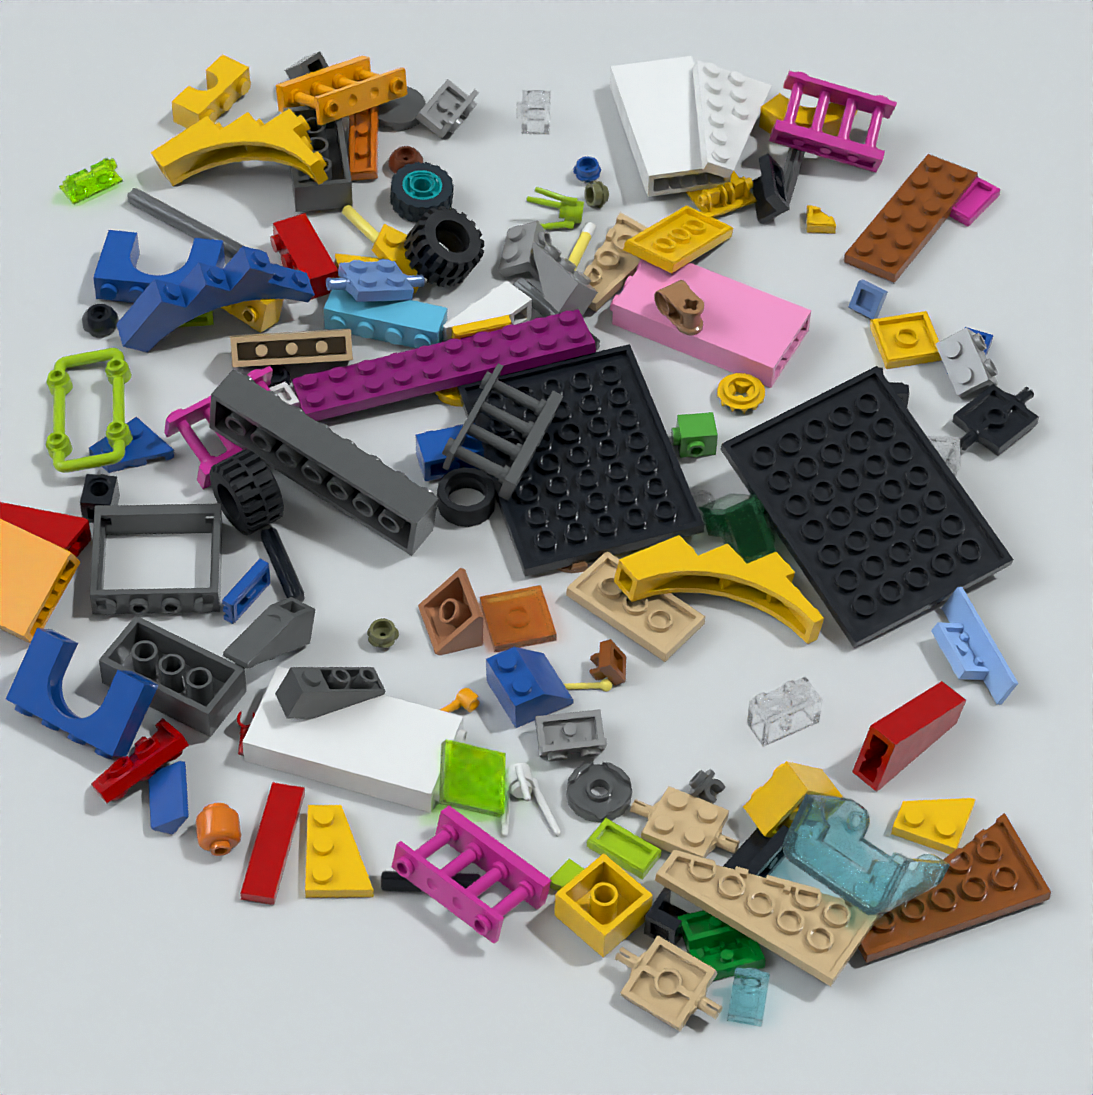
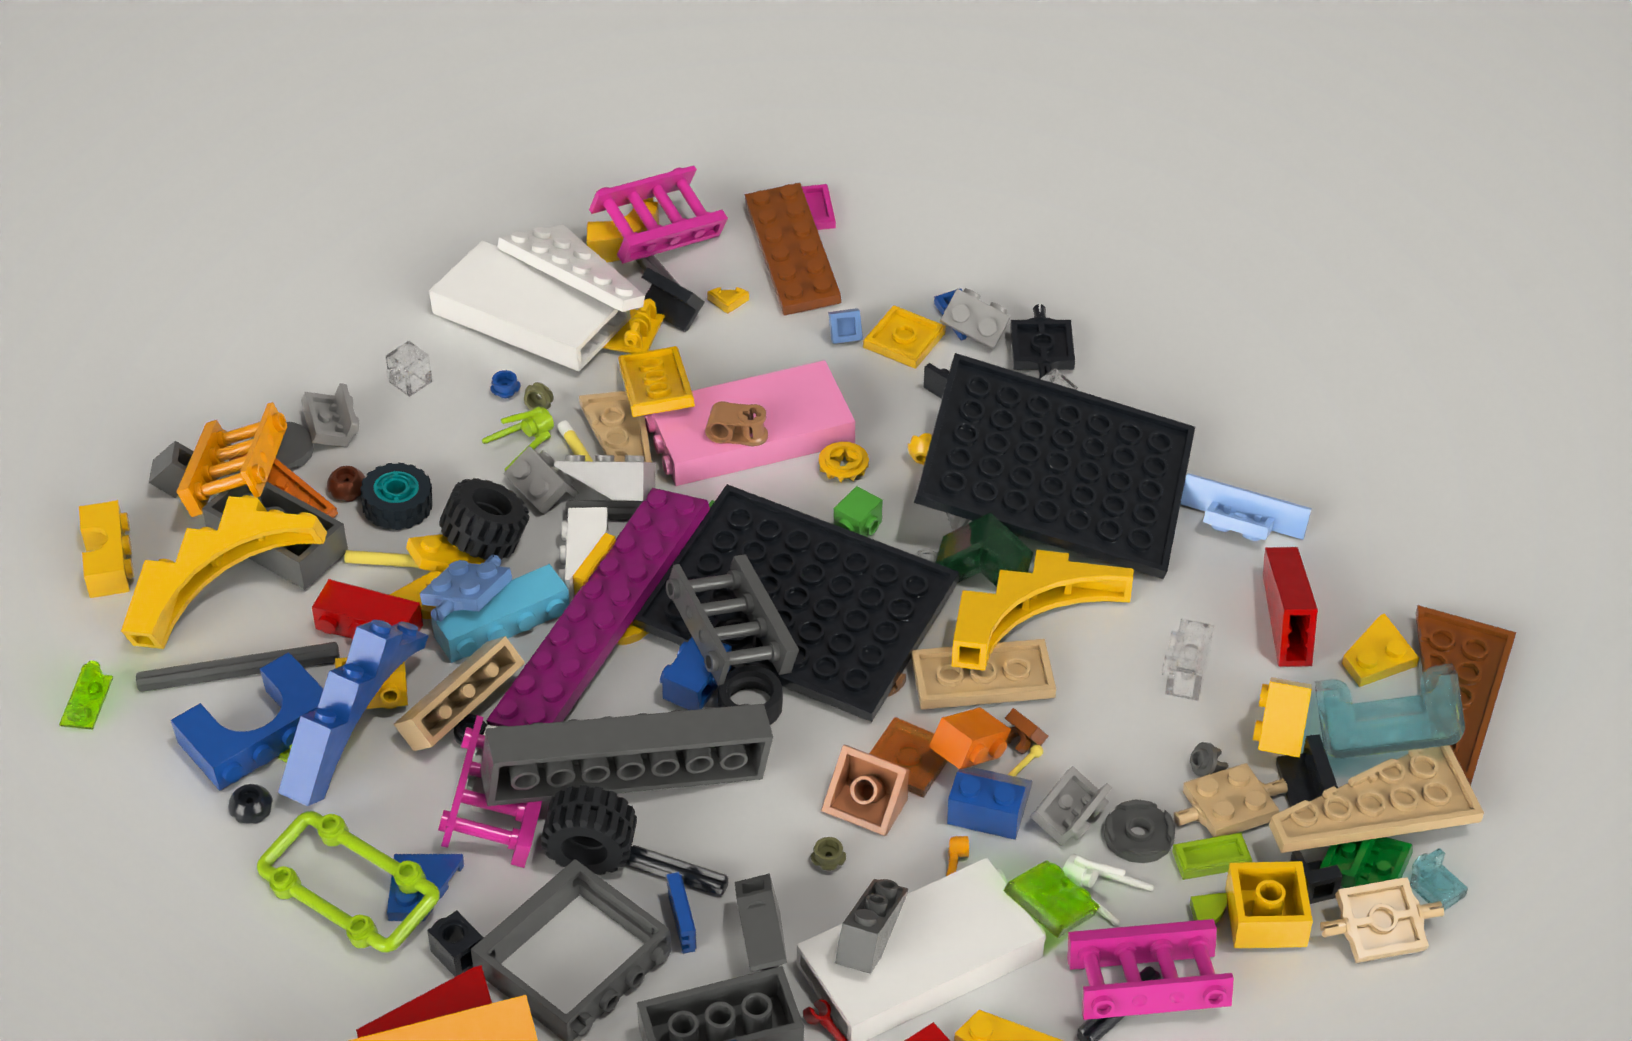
camera: 45 degrees left, 5 degrees down
none -> orange brick [929,707,1011,770]

